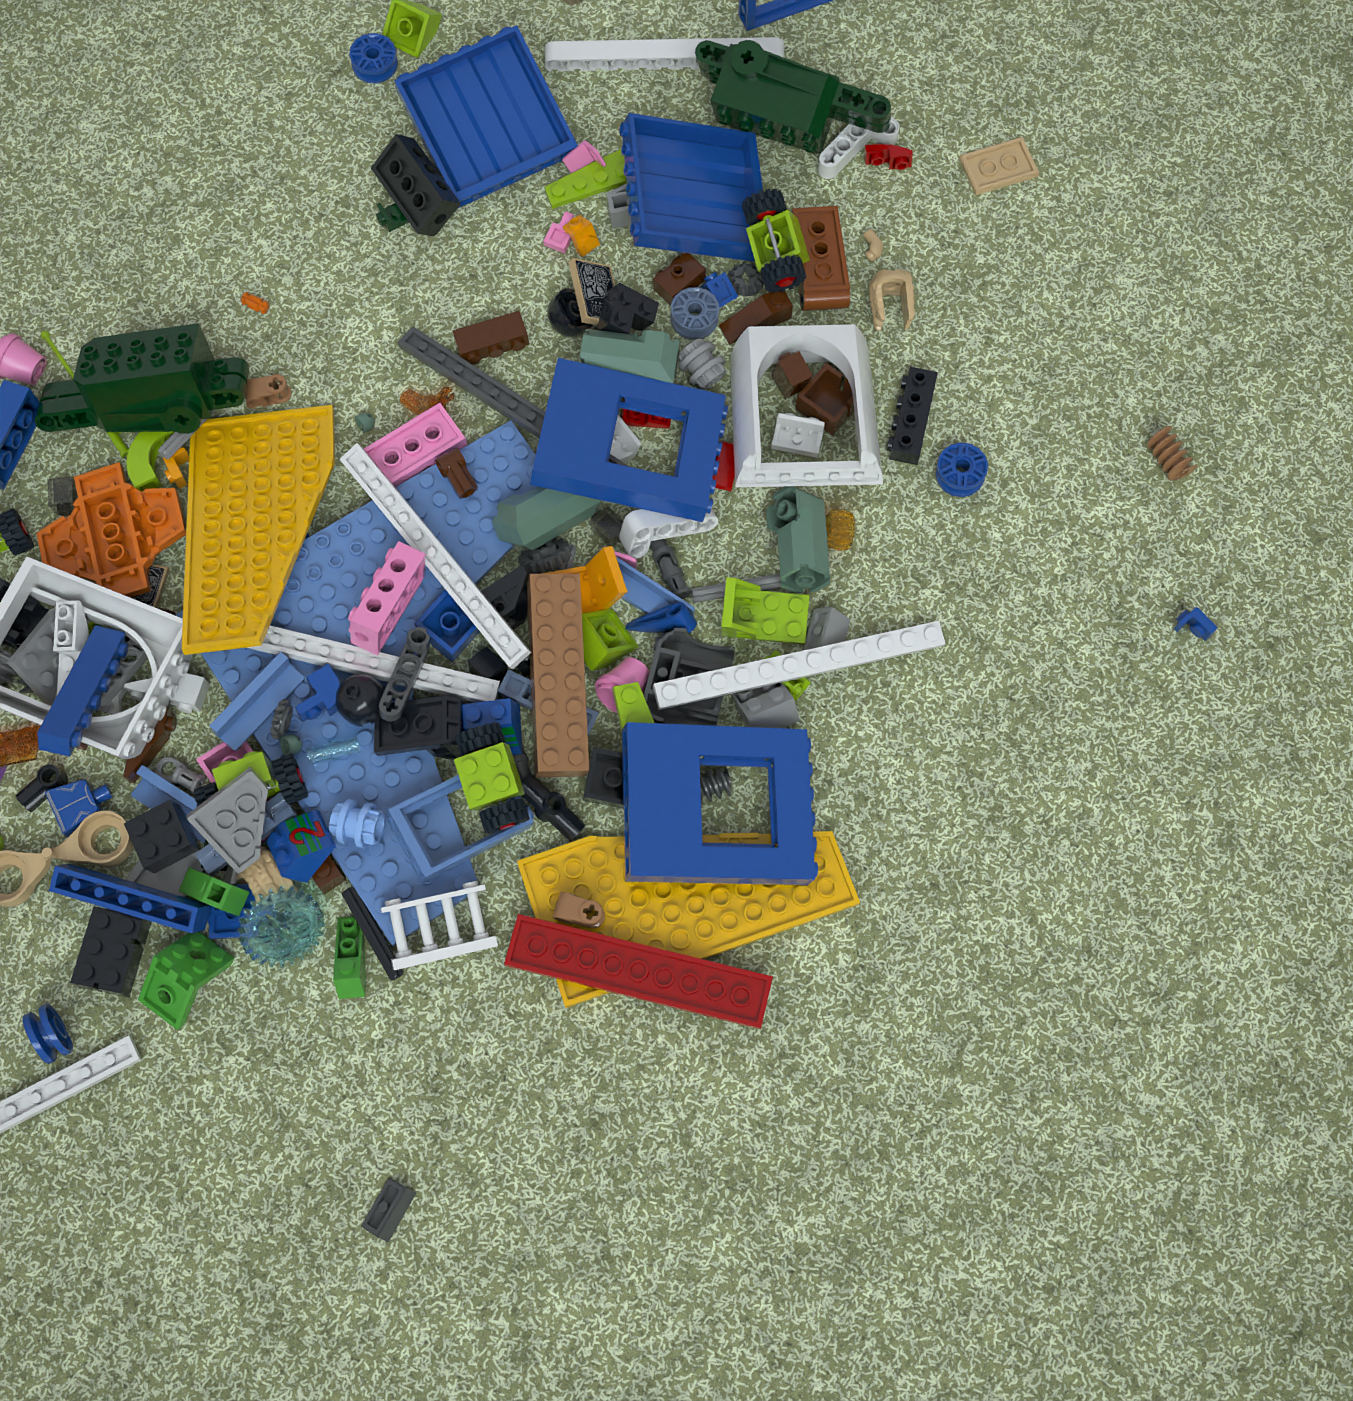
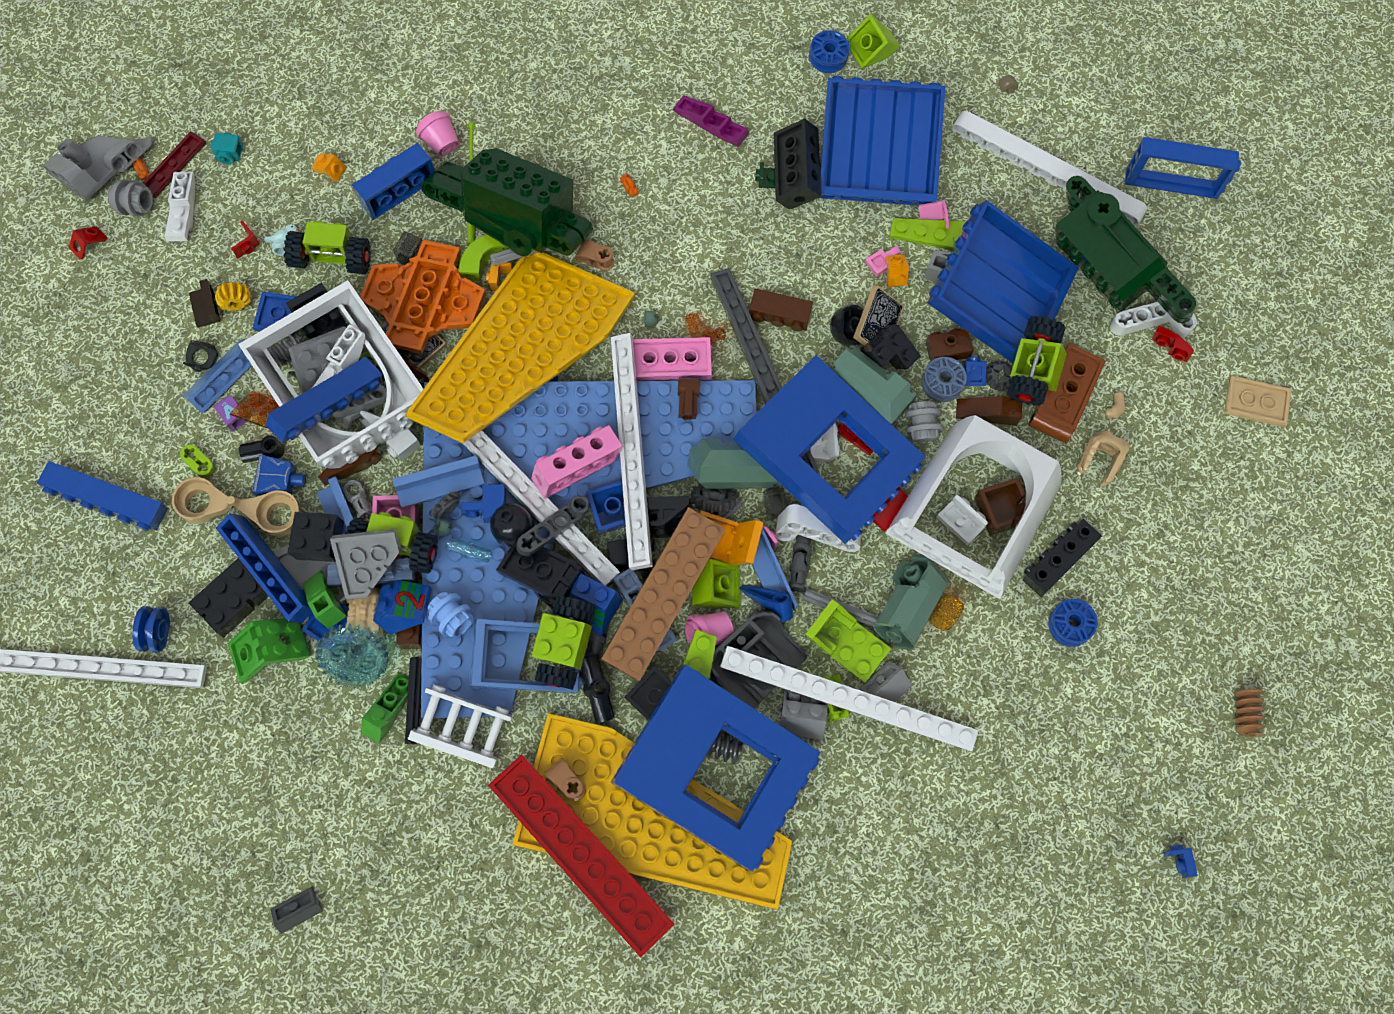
camera: 30 degrees right, 0 degrees up
reddish brown brick [771,351,813,399] -> none
none -> magenta slope [673,95,749,147]

